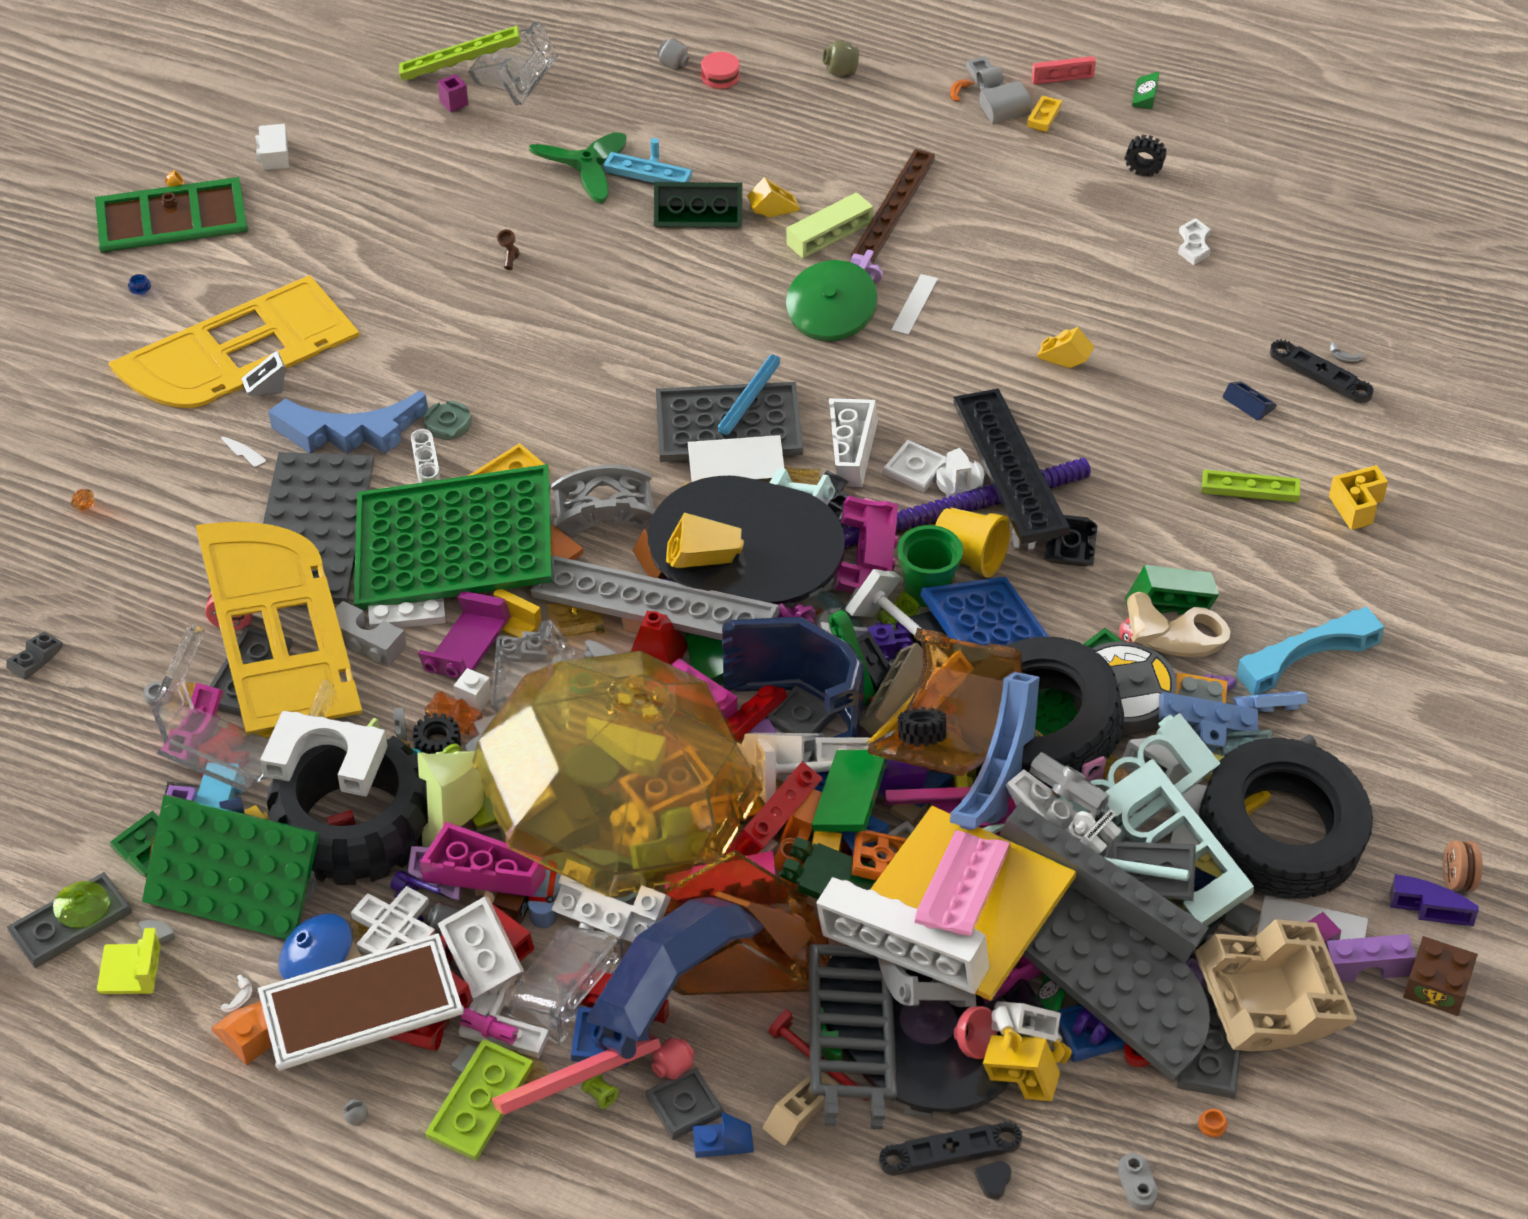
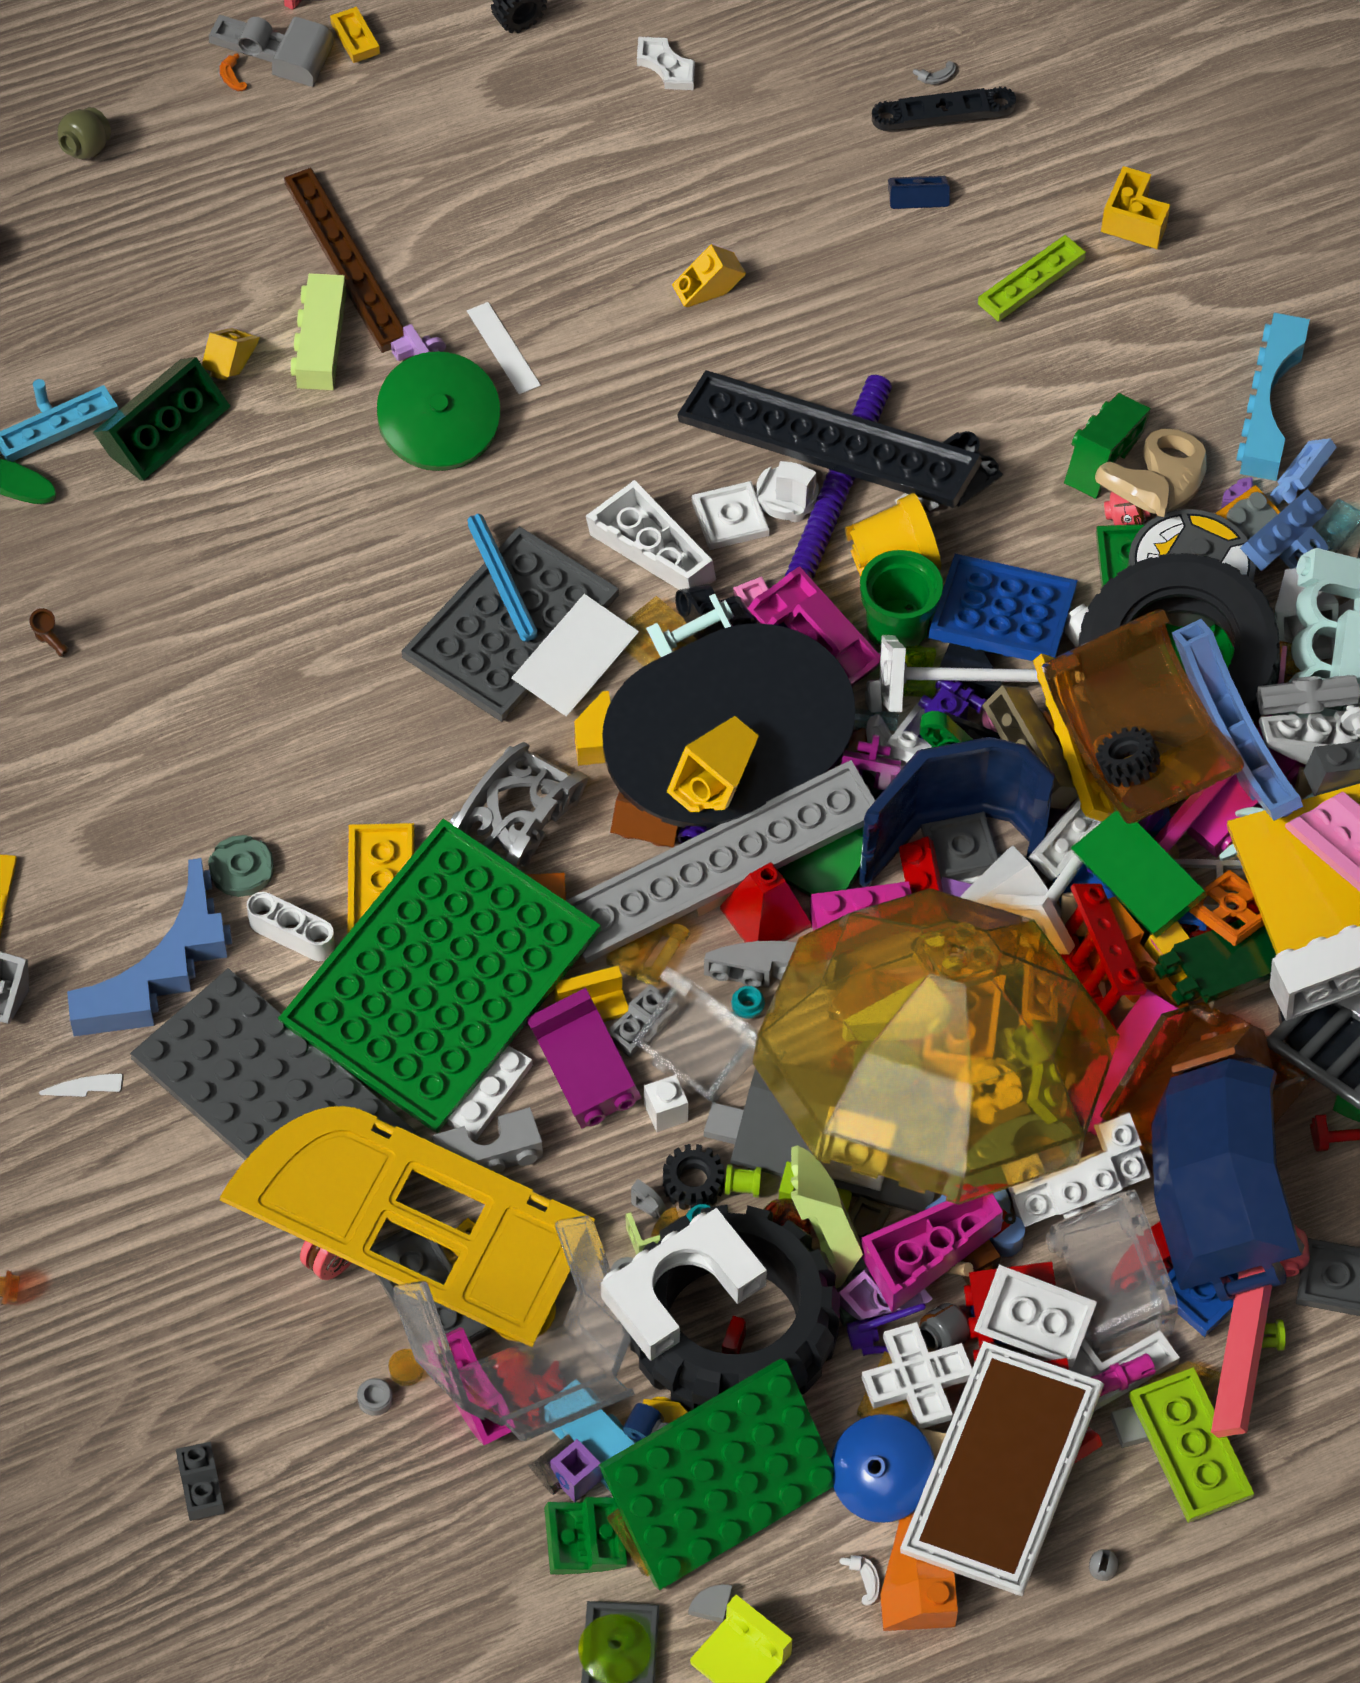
camera: 50 degrees left, 10 degrees up
clear orange tile [425,691,483,736] -> none

